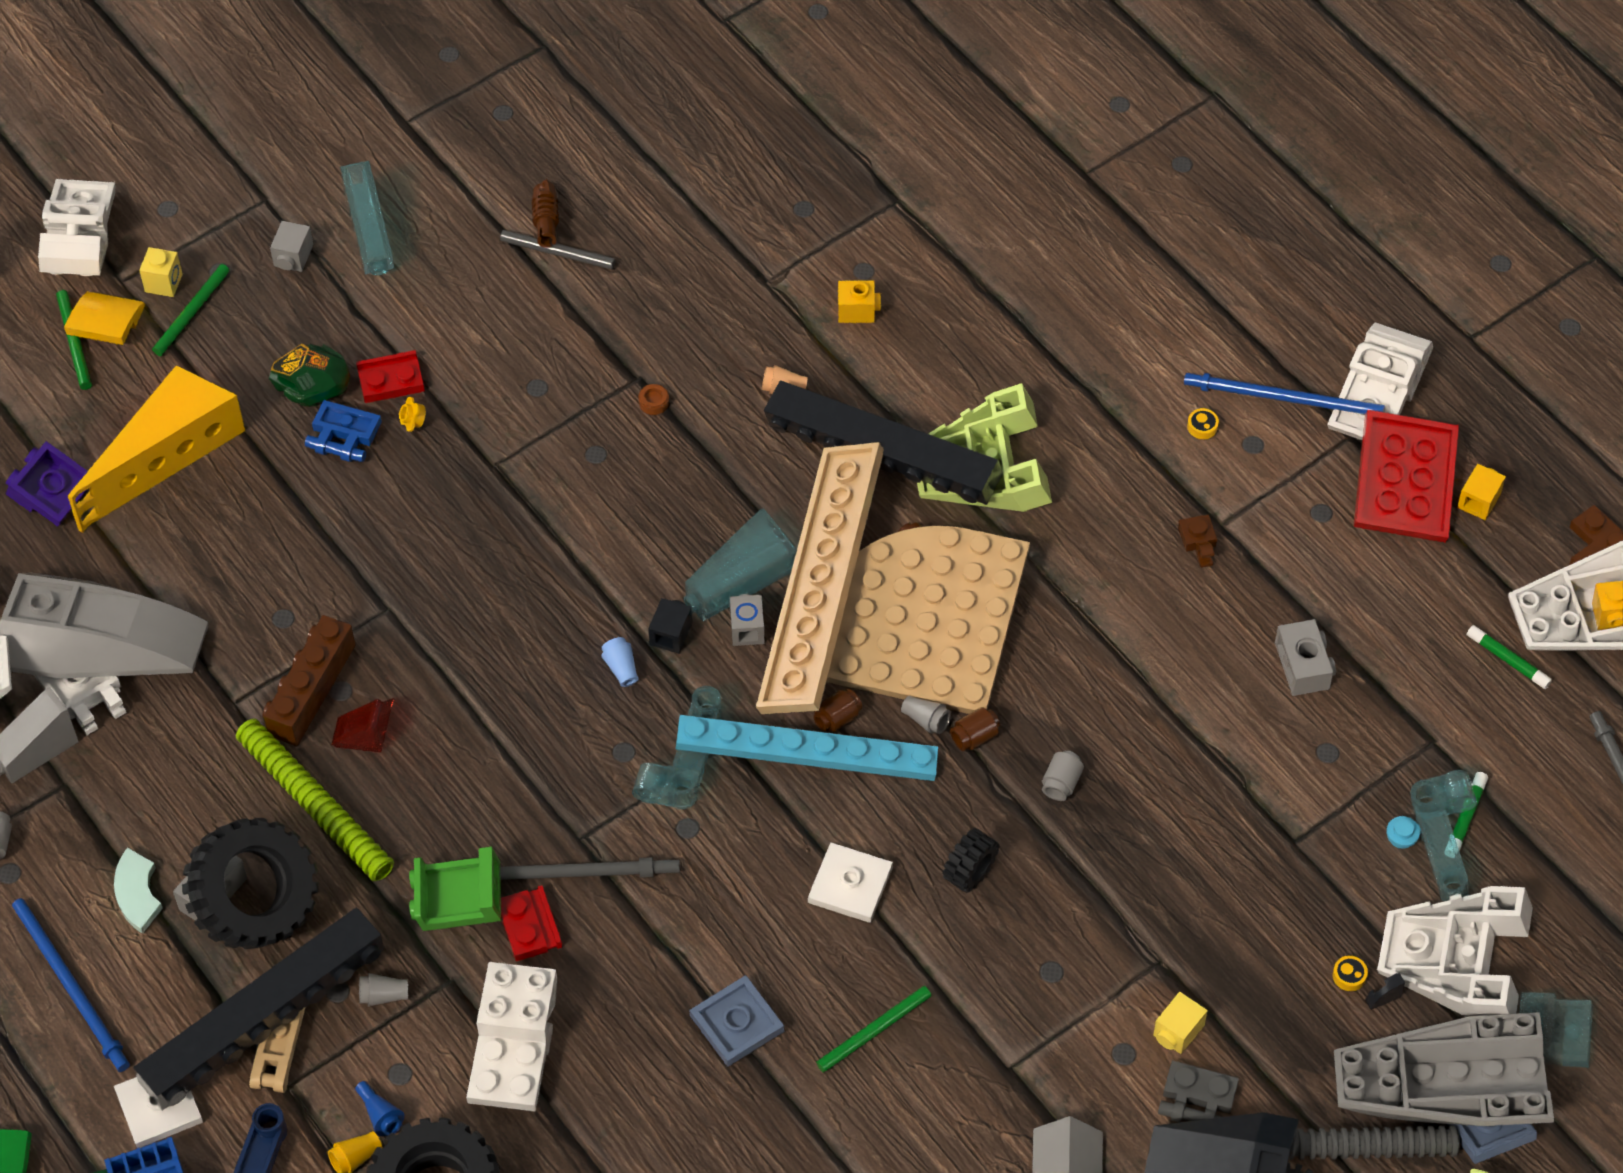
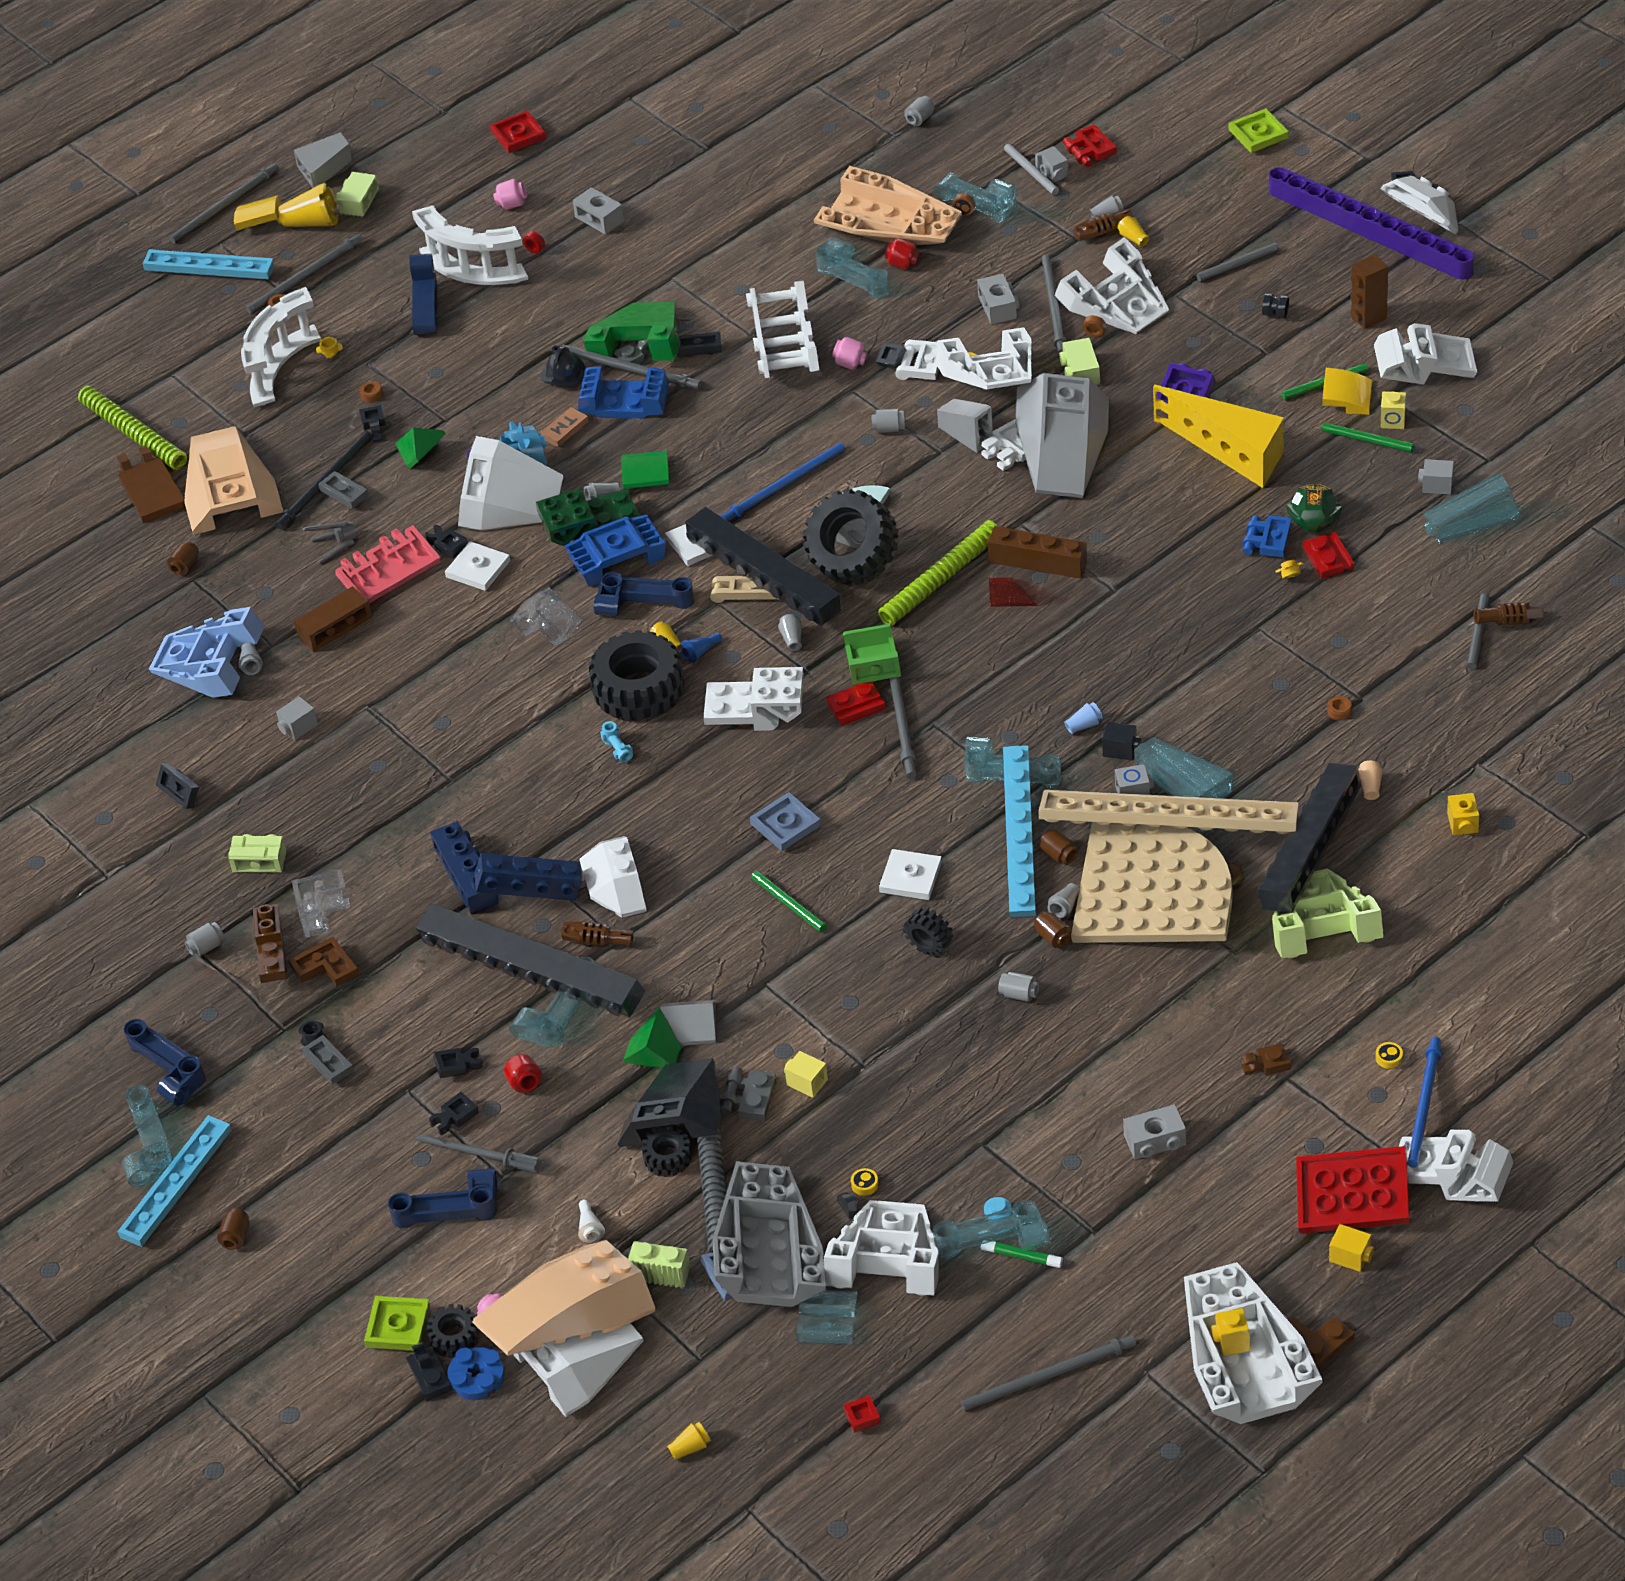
camera: 90 degrees right, 10 degrees down
green bar [1466,625,1552,689] -> none

